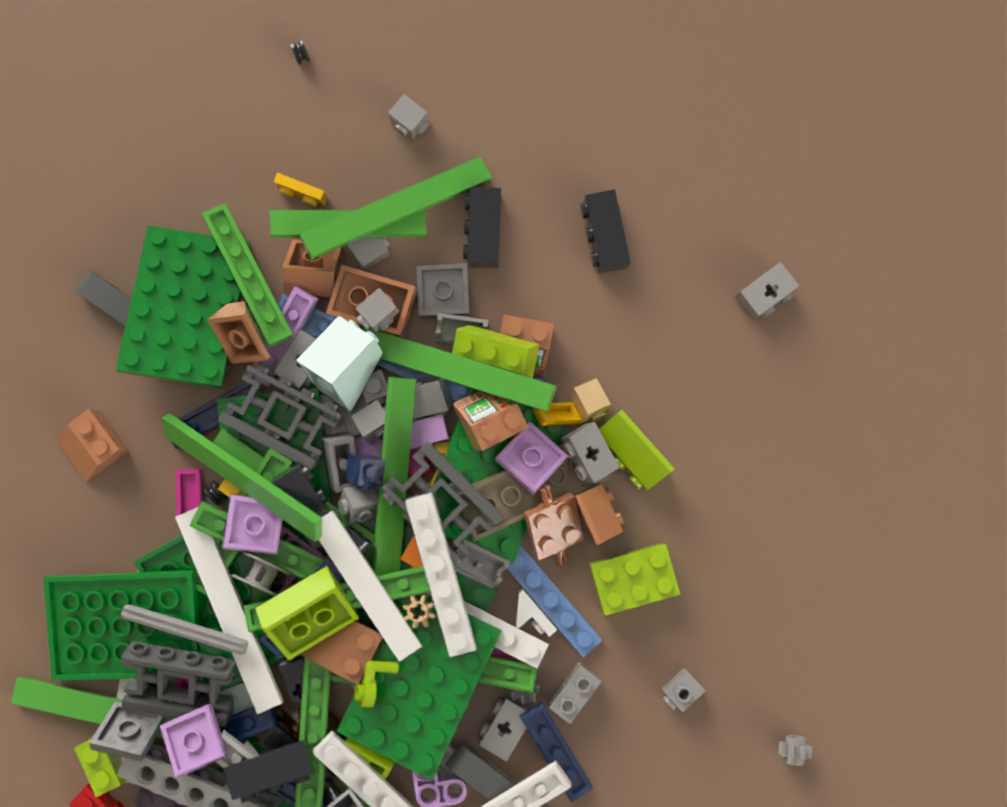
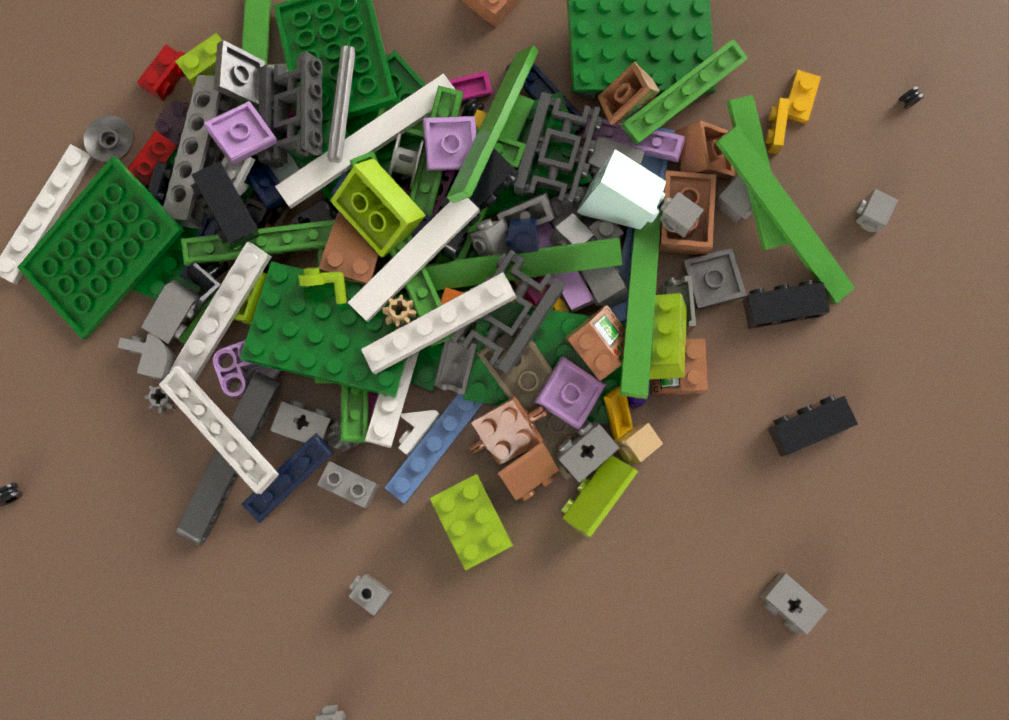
camera: 80 degrees right, 5 degrees down
none -> yellow plate [787,70,821,124]

